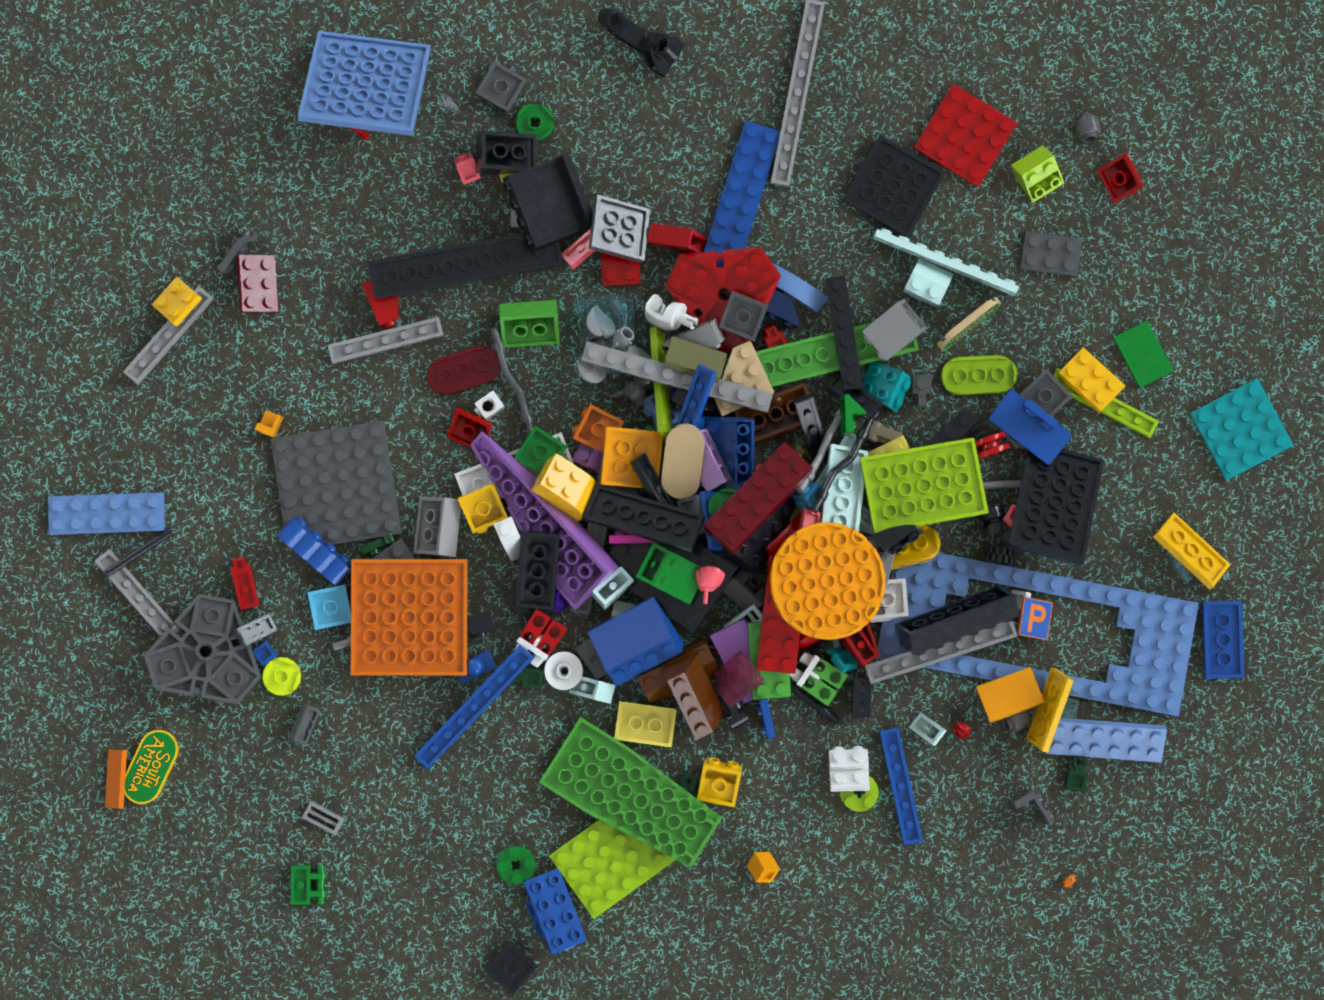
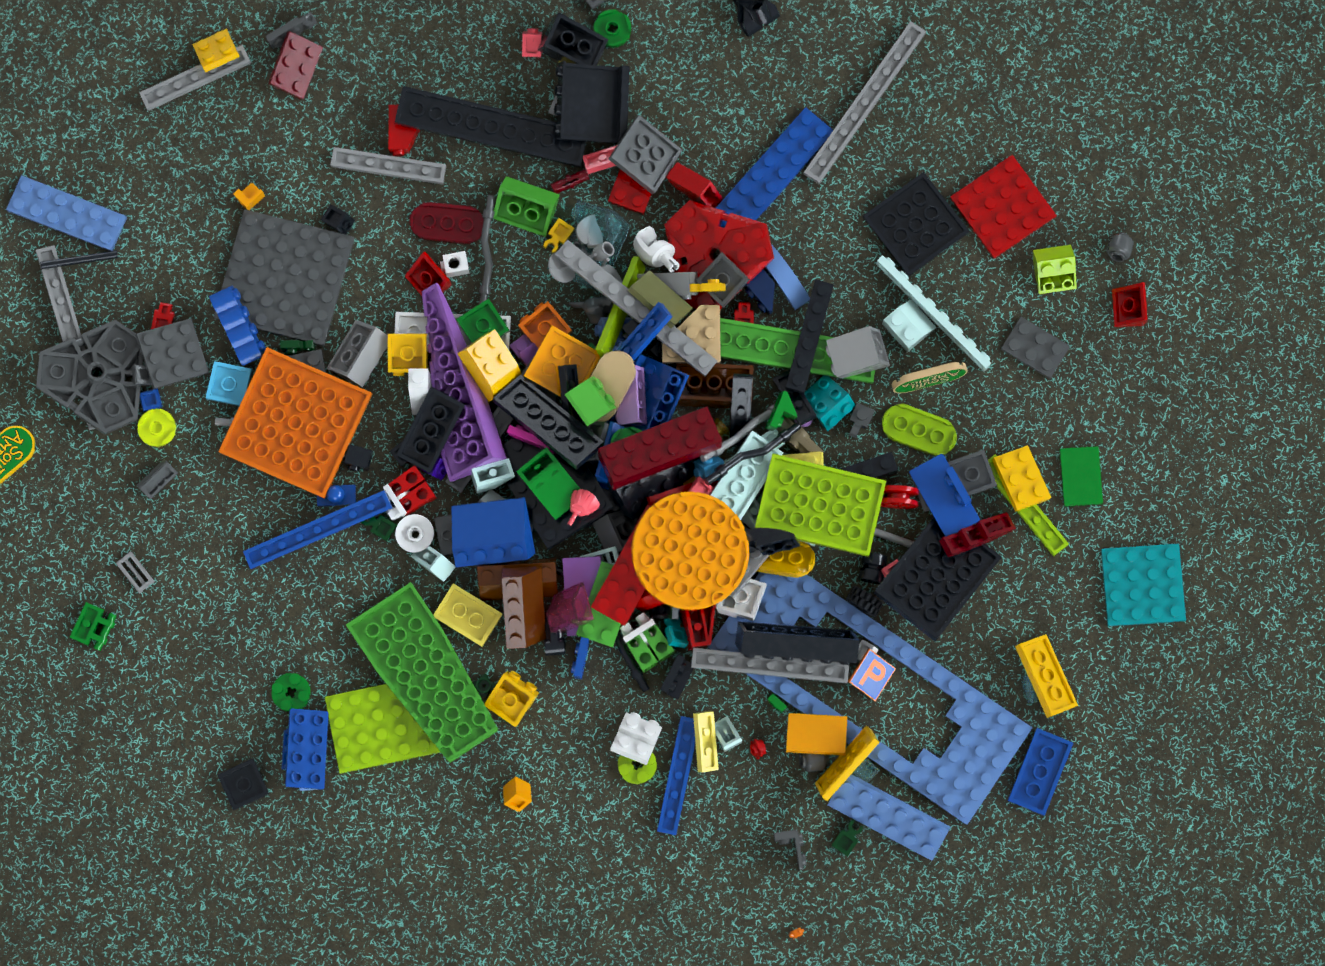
camera: 30 degrees right, 5 degrees down
none -> dark grey plate [135,318,209,390]
none -> black bracket [320,204,355,235]
none -> yellow plate [544,218,575,253]
none -> dark red pin [550,169,590,194]
none -> bright green slope [565,376,616,426]
none -> yellow plate [690,279,726,292]
none -> light yellow plate [693,711,718,772]
none -> green tile [767,694,787,714]
none -> dark red slope [939,512,1016,557]

